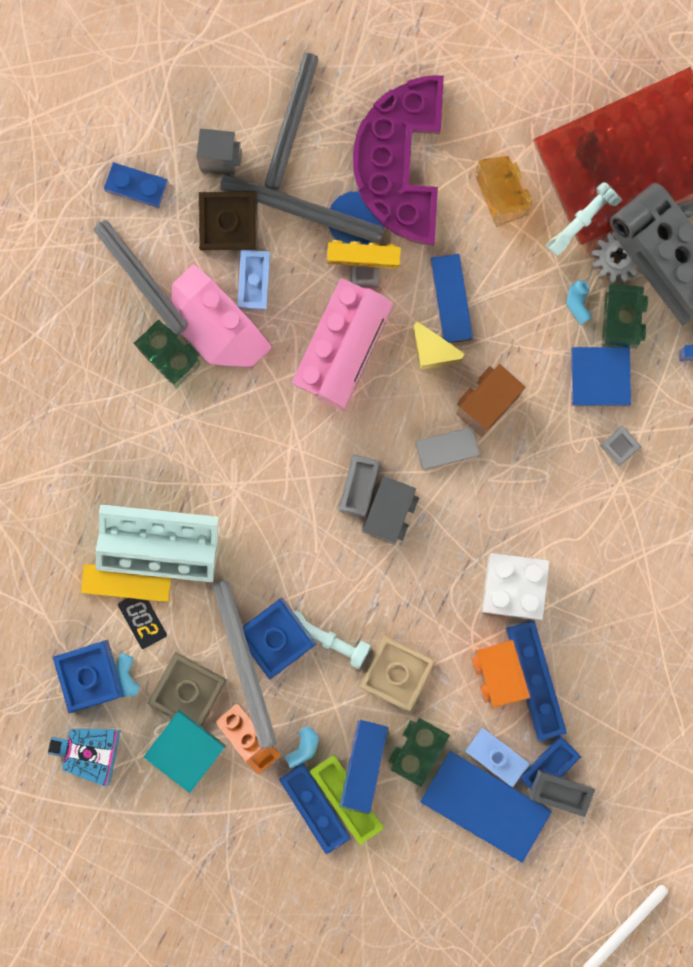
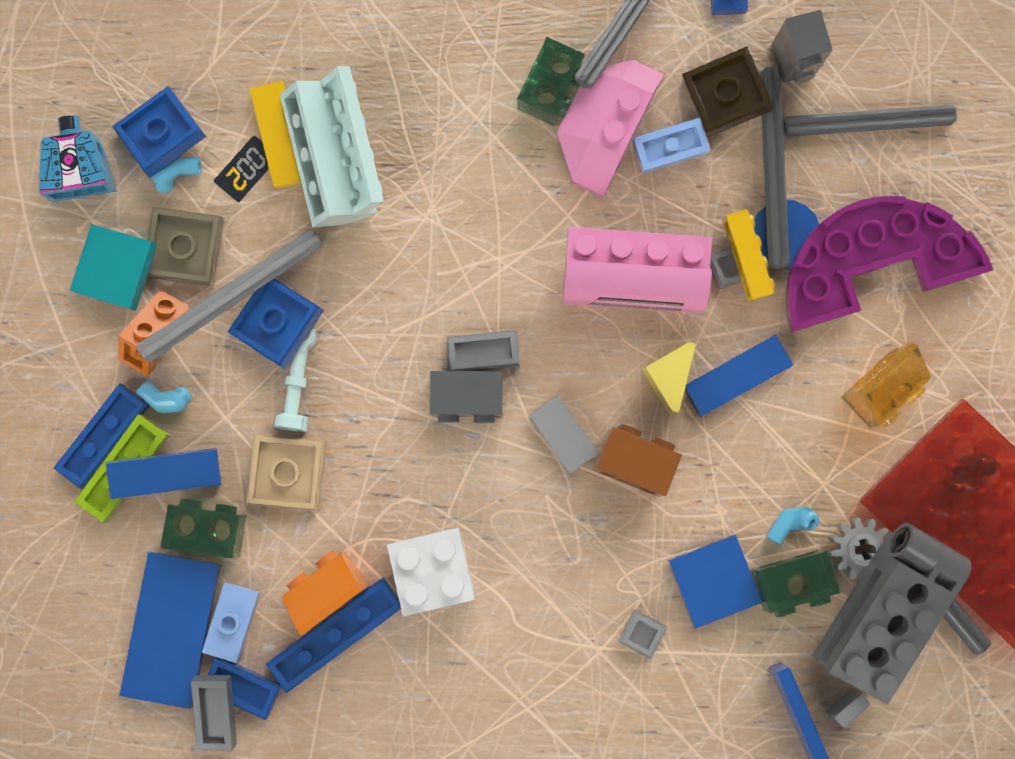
camera: 75 degrees right, 0 degrees up
light aqua piece [545,182,622,256] -> none

